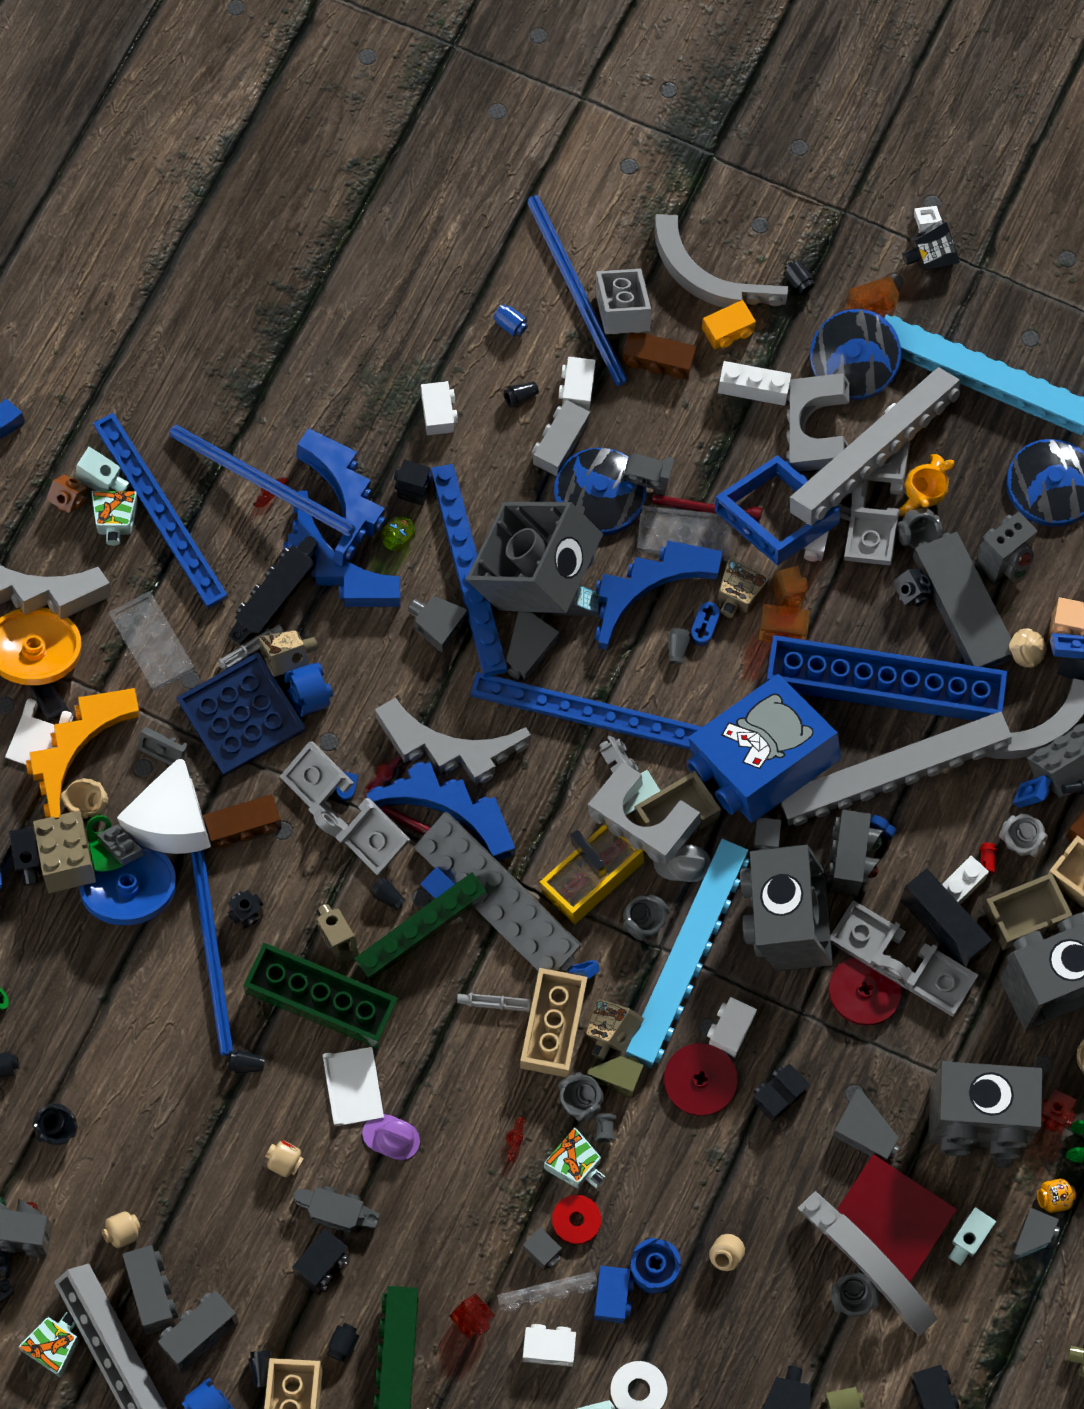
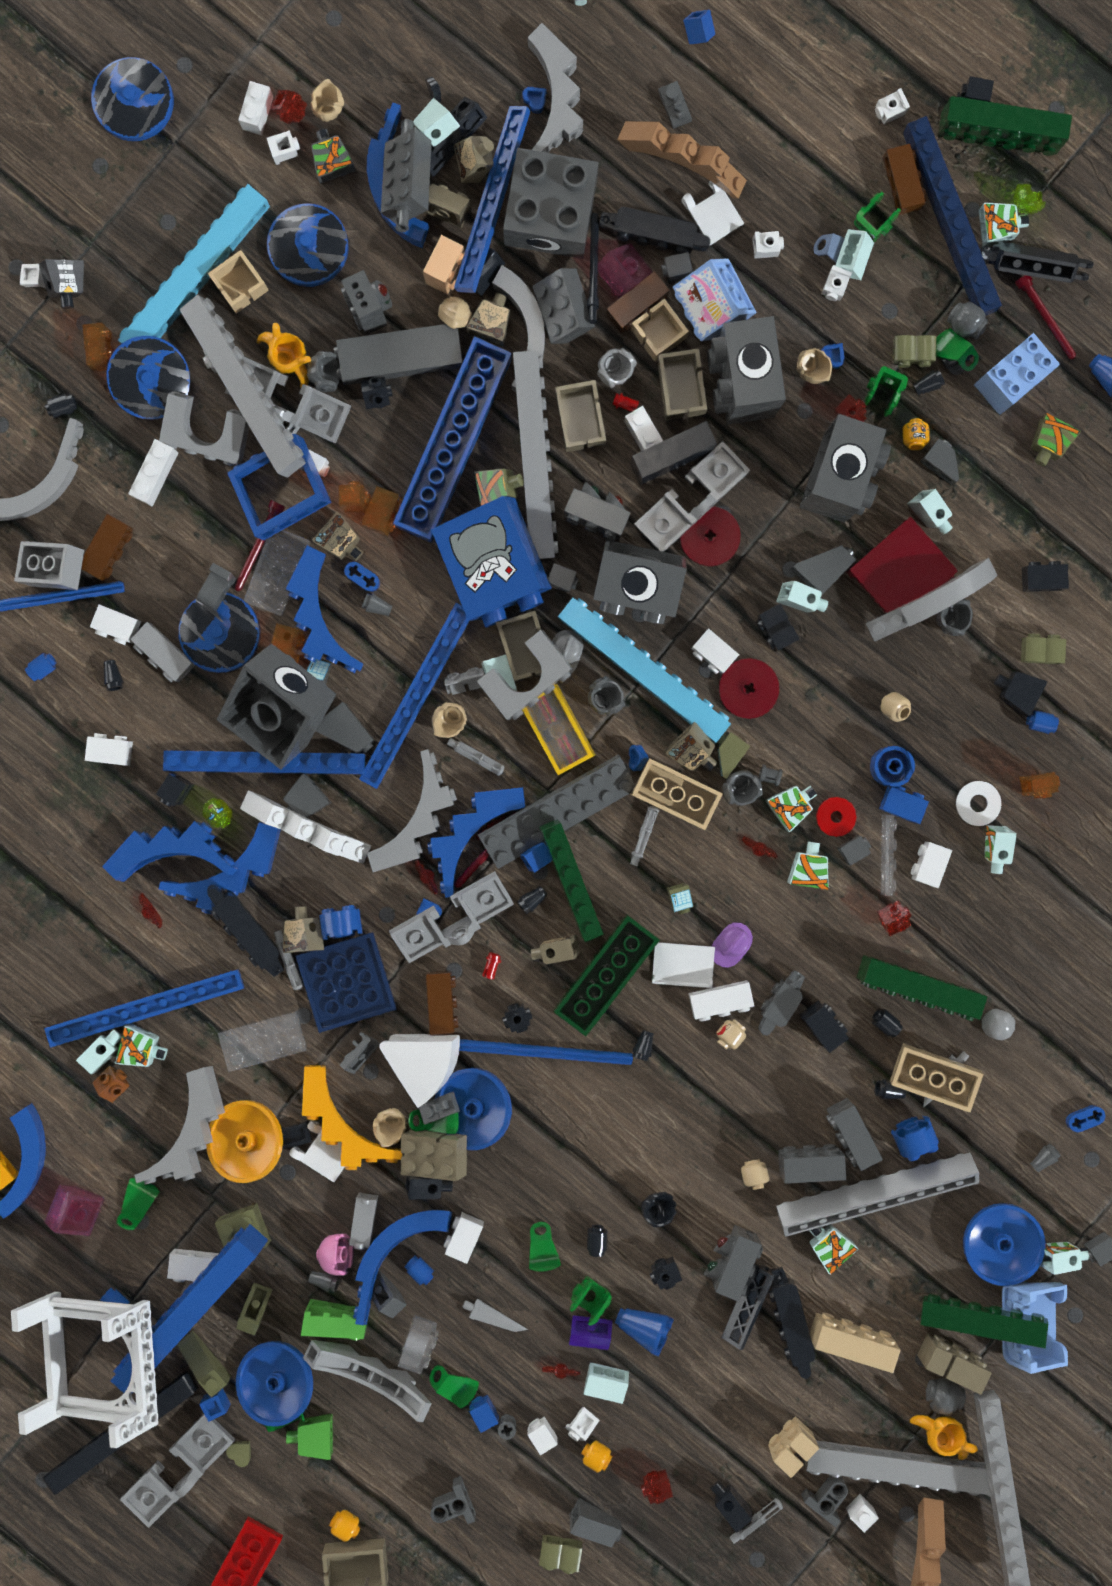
camera: 70 degrees left, 20 degrees up
blue axle [169,425,356,536] -> none
black tile [570,830,607,880] -> none
light orange brick [702,300,756,350] -> none
blue tile [869,815,896,838] -> none
blue plate [1012,776,1052,808] -> none
none -> tan piece [208,250,269,314]
none -> white arch [240,790,371,864]
none -> clear orange brick [271,623,305,664]
none -> tan hair [432,702,467,738]
none -> light grey piece [447,738,505,776]
none -> torso [467,293,510,346]
none -> torso [474,469,524,506]
none -> red pin [482,952,501,979]
none -> dark tan piece [555,380,606,452]
none -> slope [666,883,694,915]
none -> white brick [688,980,754,1021]
none -> light aqua torso [776,581,828,612]
none -> torso [787,842,829,890]

